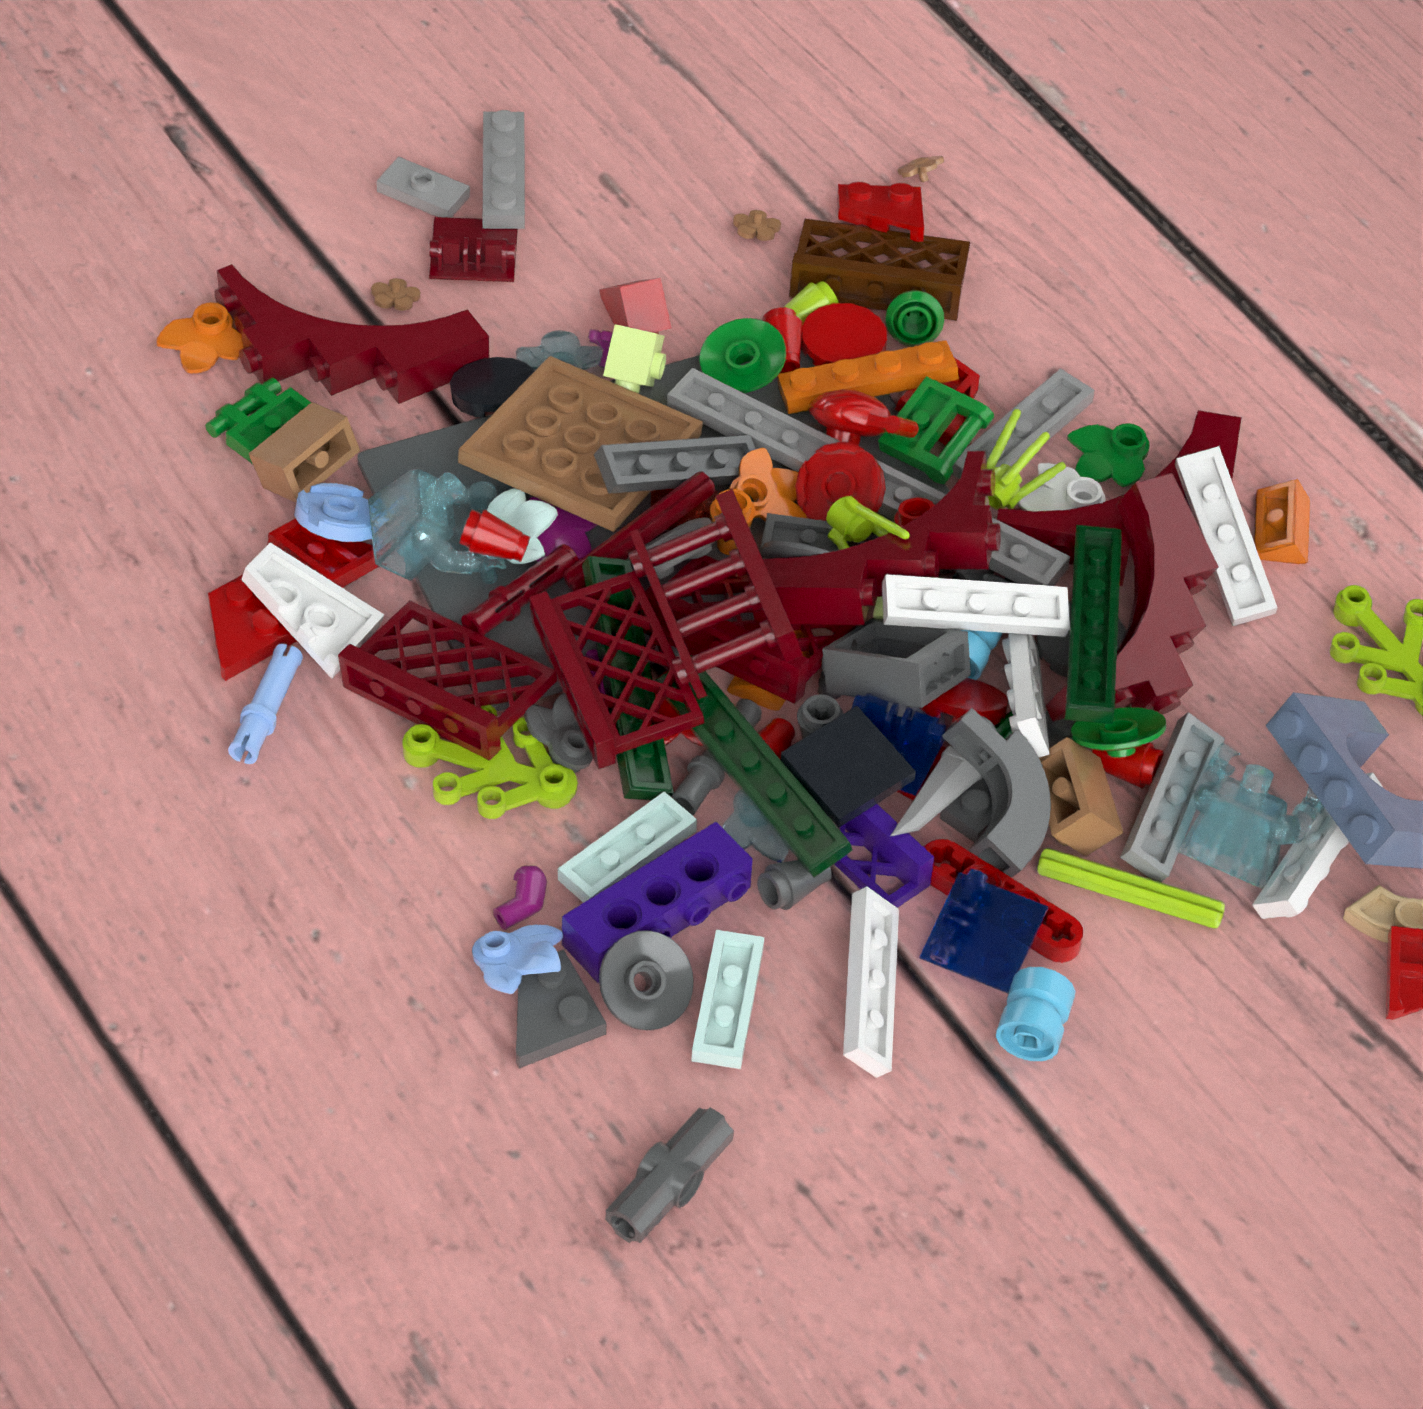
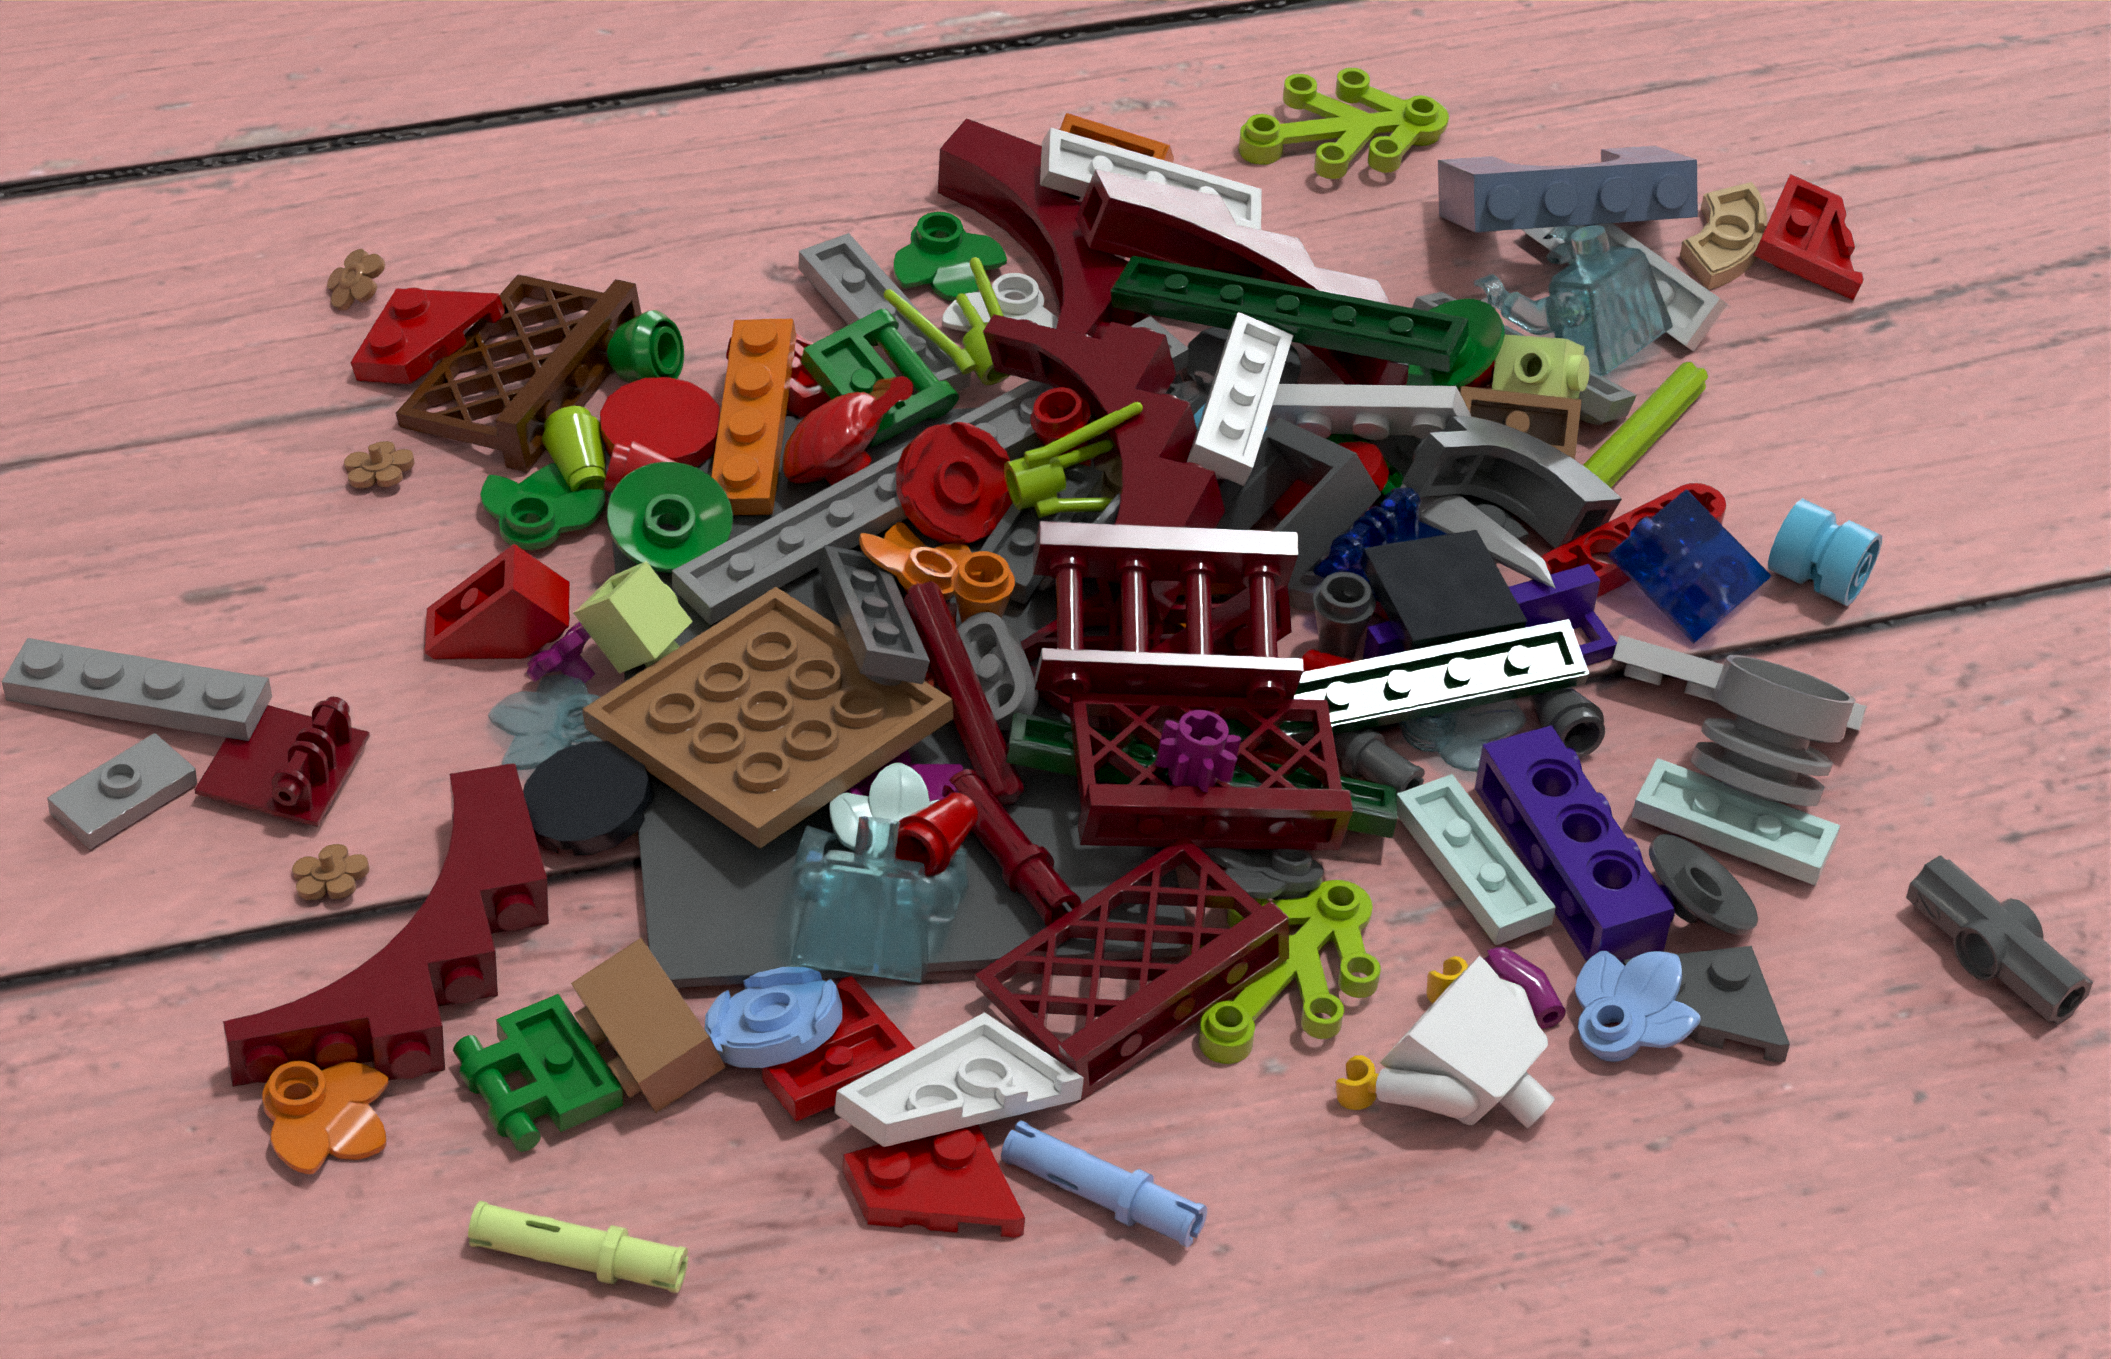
camera: 75 degrees left, 5 degrees down
none -> yellowish green pin [468,1201,688,1293]
none -> green plate [480,463,605,550]
none -> magenta gear [1155,710,1241,792]
none -> white torso [1335,956,1555,1129]
none -> yellowish green brick [1492,335,1589,399]
none -> light grey wheel [1690,655,1856,806]

